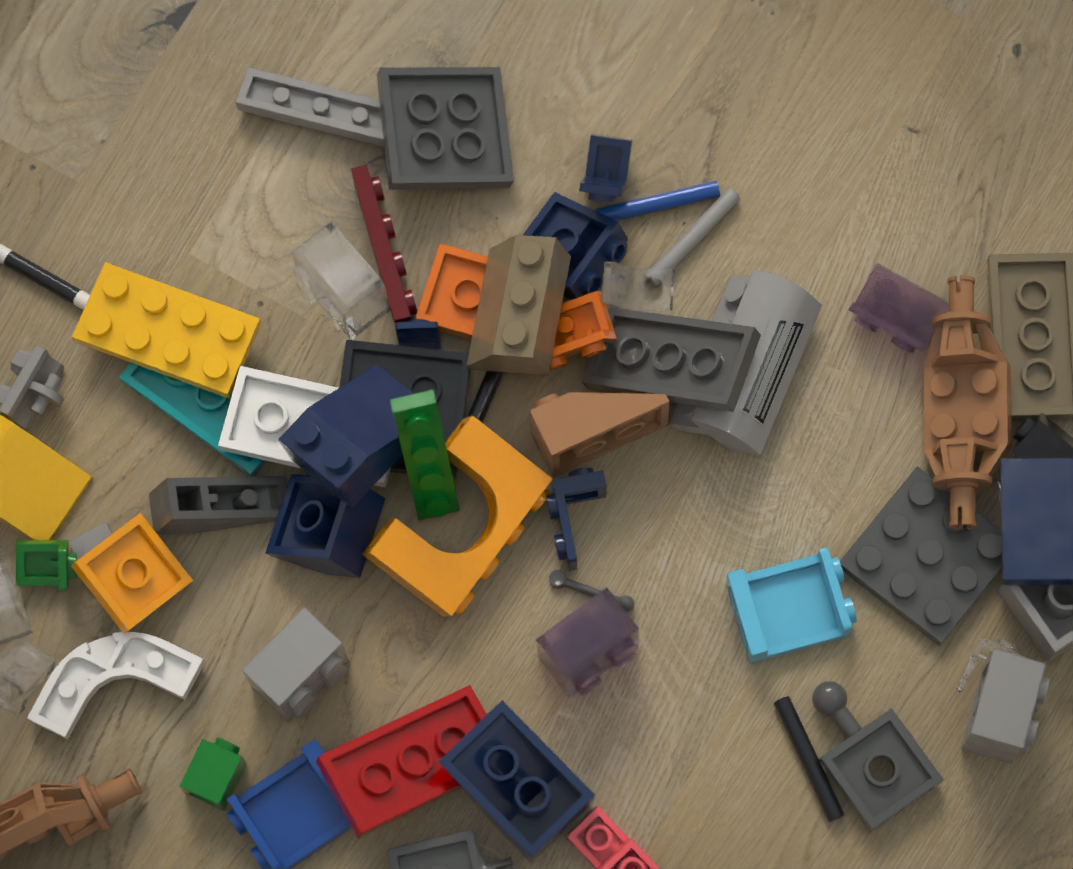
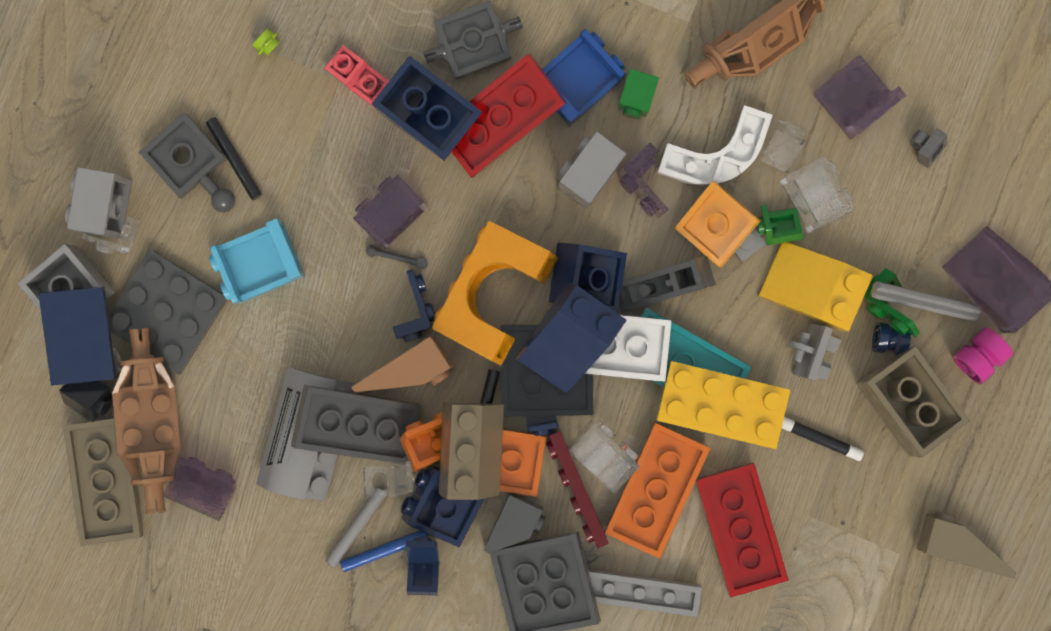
camera: 165 degrees right, 15 degrees up
green plate [390,390,460,520] -> none
none -> dark grey slope [484,493,545,553]
none -> orange plate [604,422,711,559]
none -> bracket [618,142,669,218]
none -> red plate [696,462,789,598]

